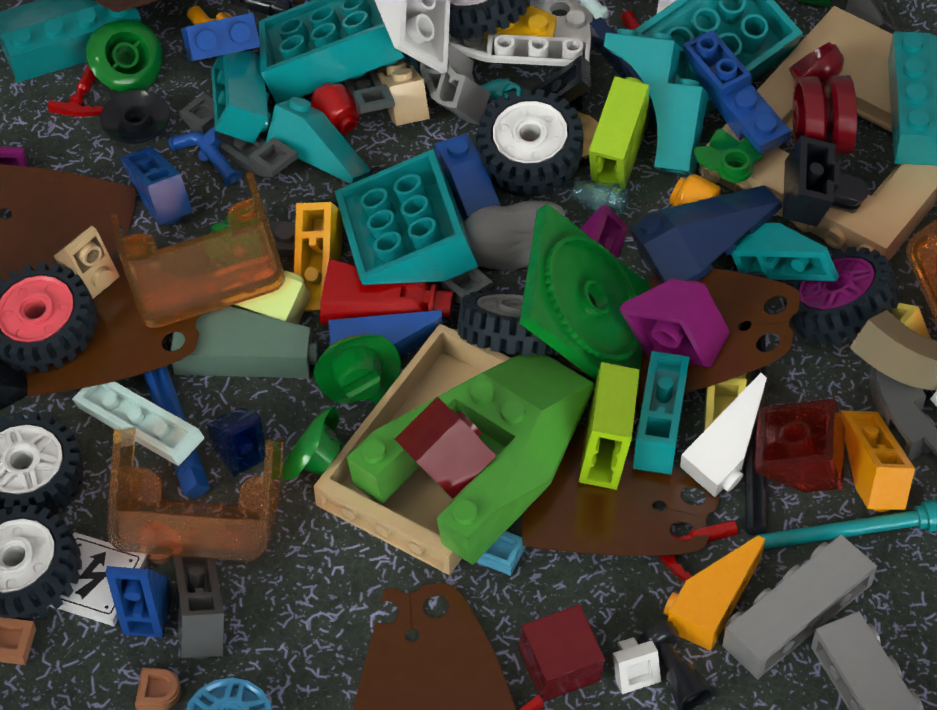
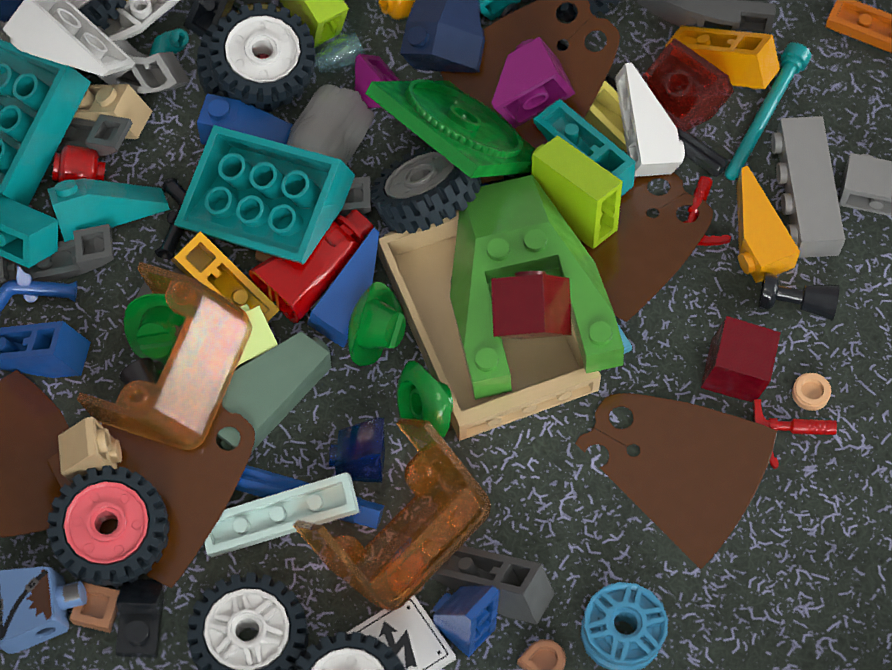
camera: 55 degrees left, 10 degrees up
white tile [613,637,661,694] -> none

